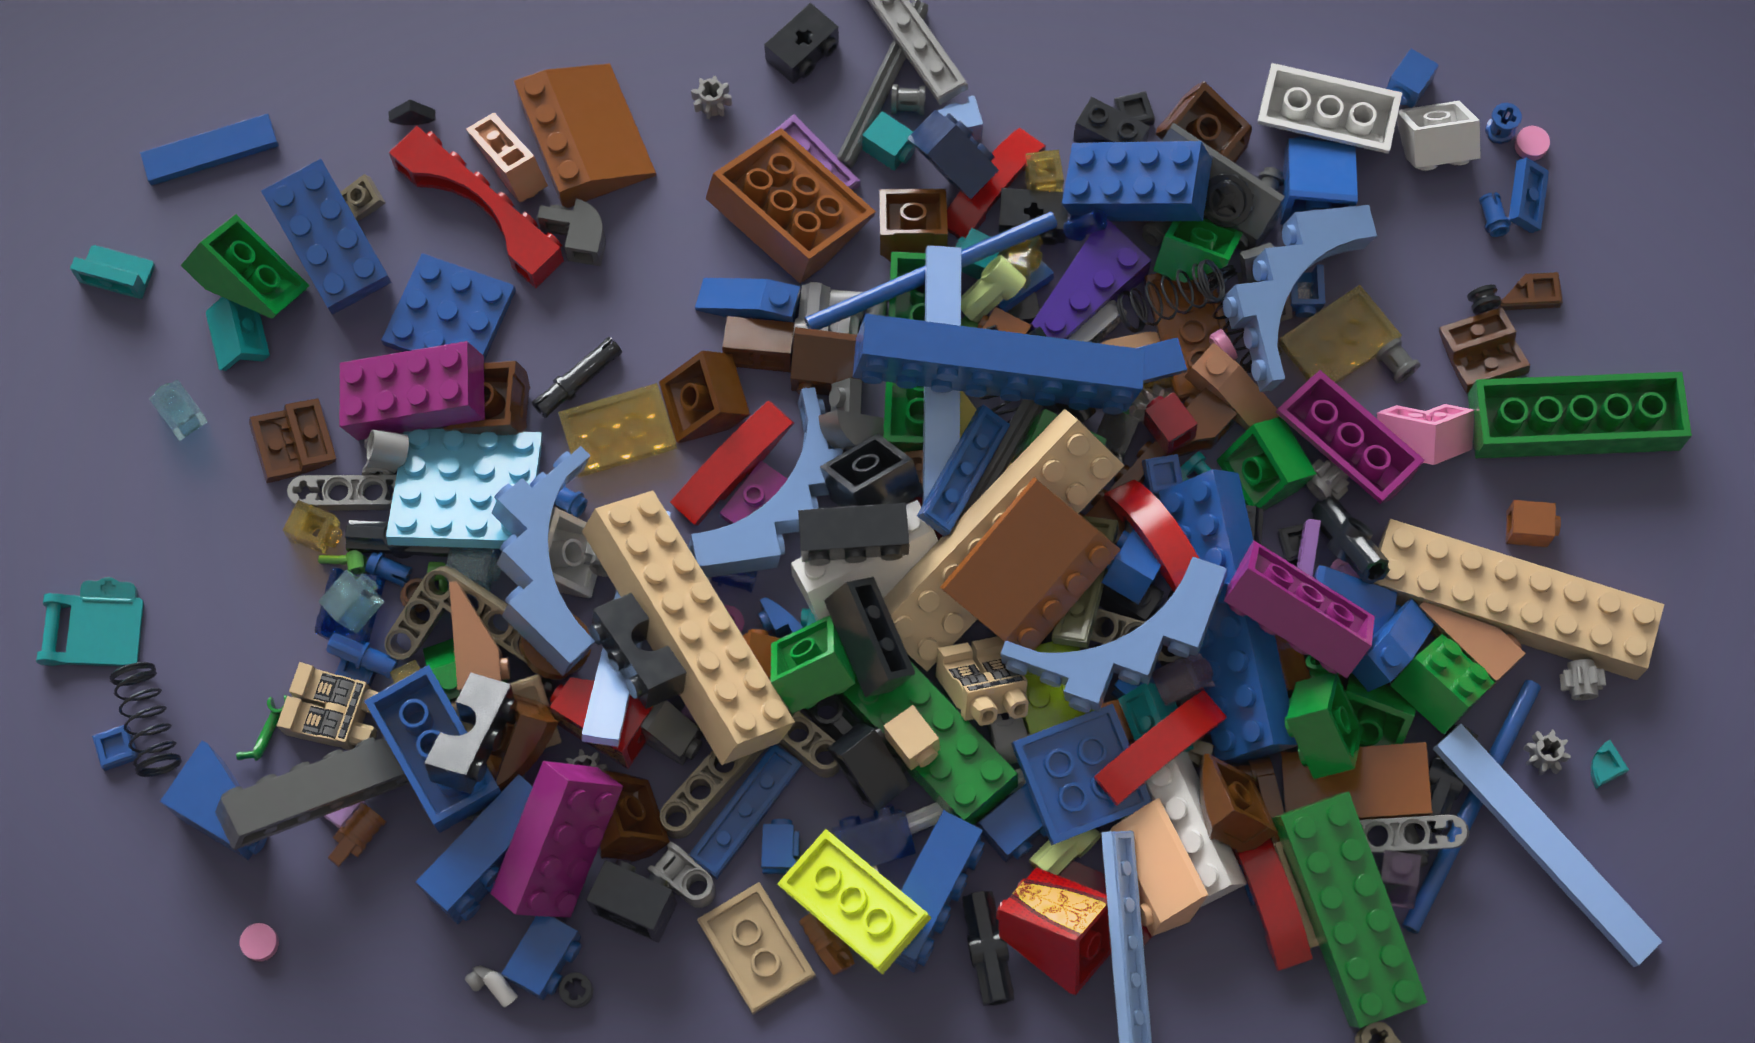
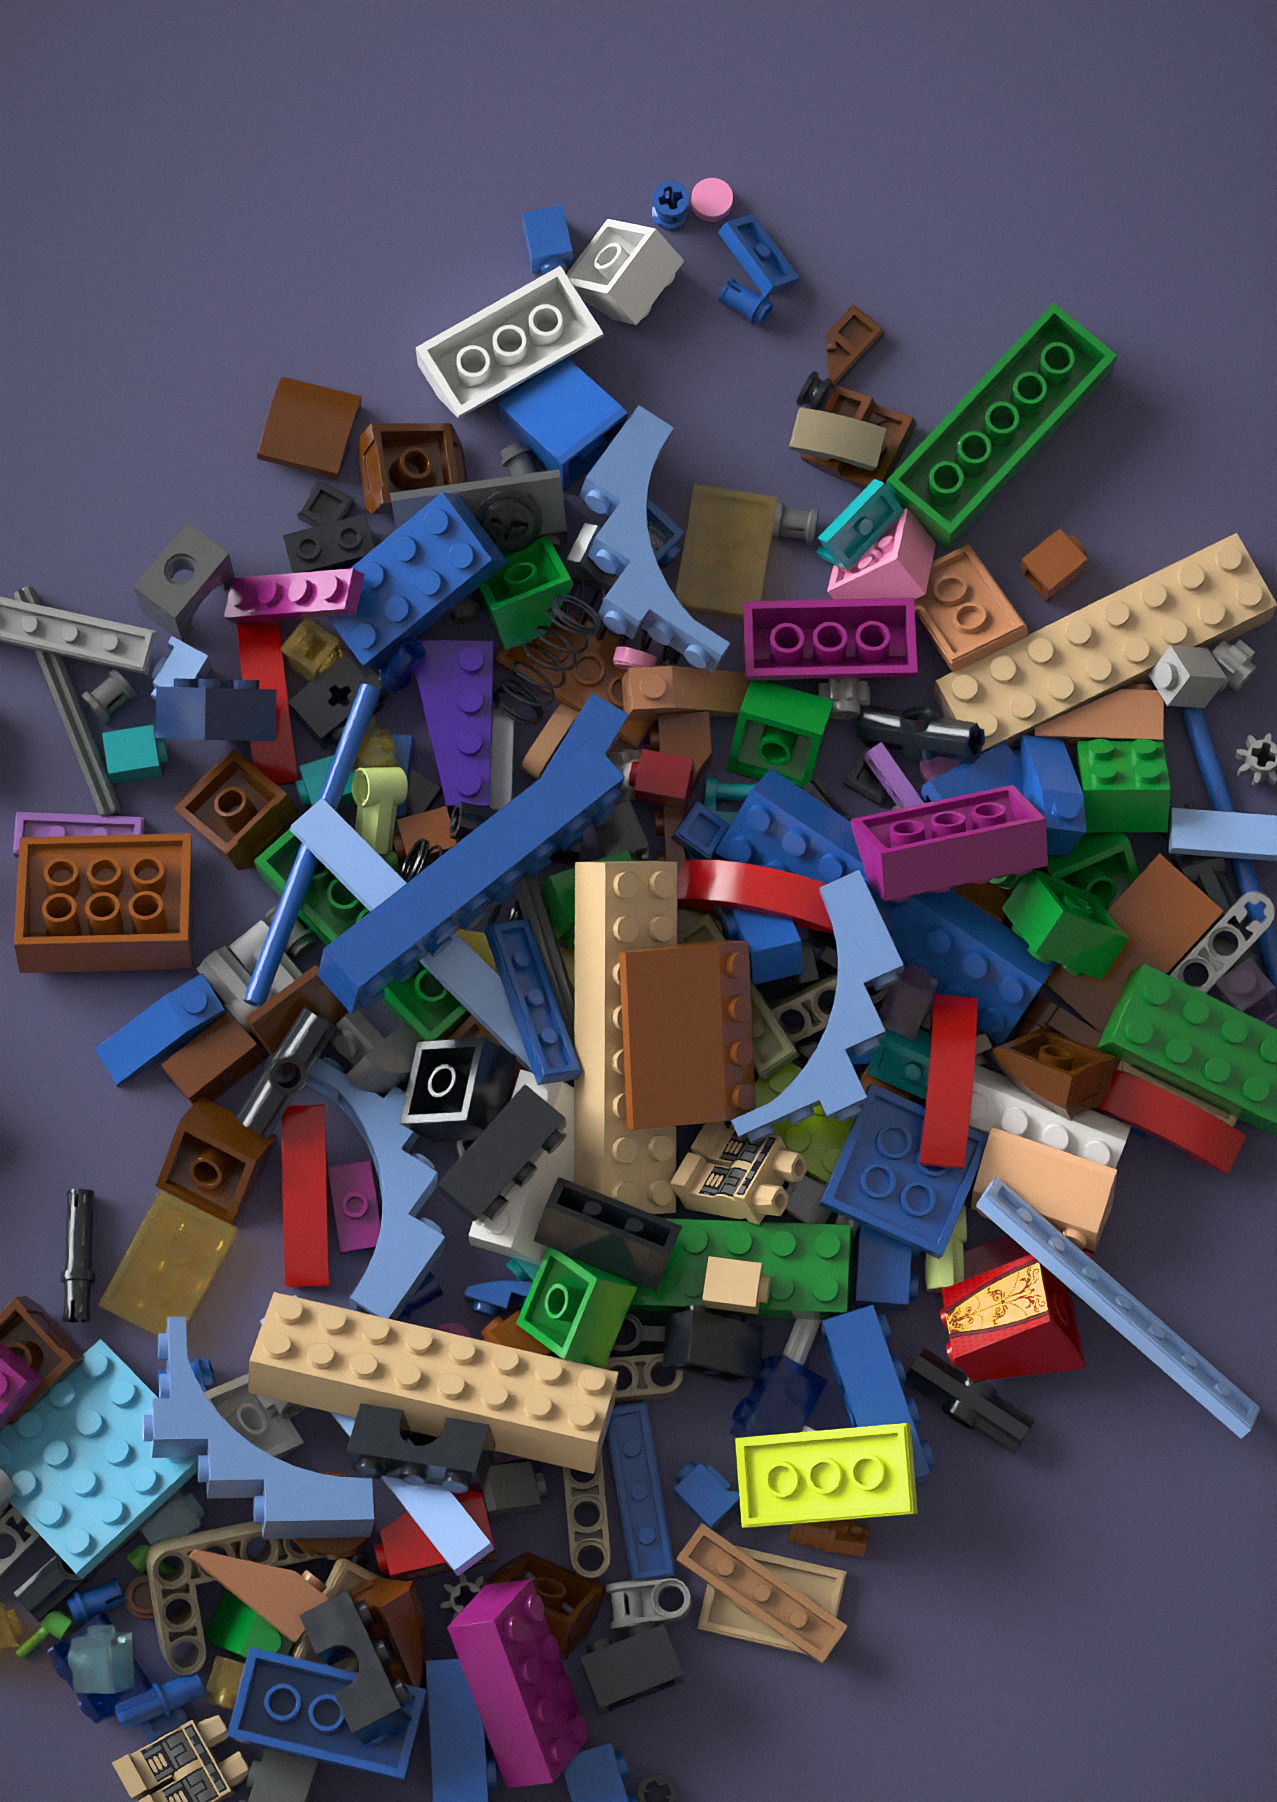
camera: 45 degrees left, 5 degrees up
none -> dark grey piece [133,522,236,642]
none -> magenta plate [224,568,365,624]
none -> black piece [235,1006,337,1139]
none -> reddish brown slope [257,376,362,479]
none -> medium nougat plate [676,1523,848,1664]
none -> dark tan slope [789,407,887,471]
none -> teal panel [816,479,904,571]
none -> nougat tile [914,544,1029,673]
none -> light grey brick [1148,645,1227,708]

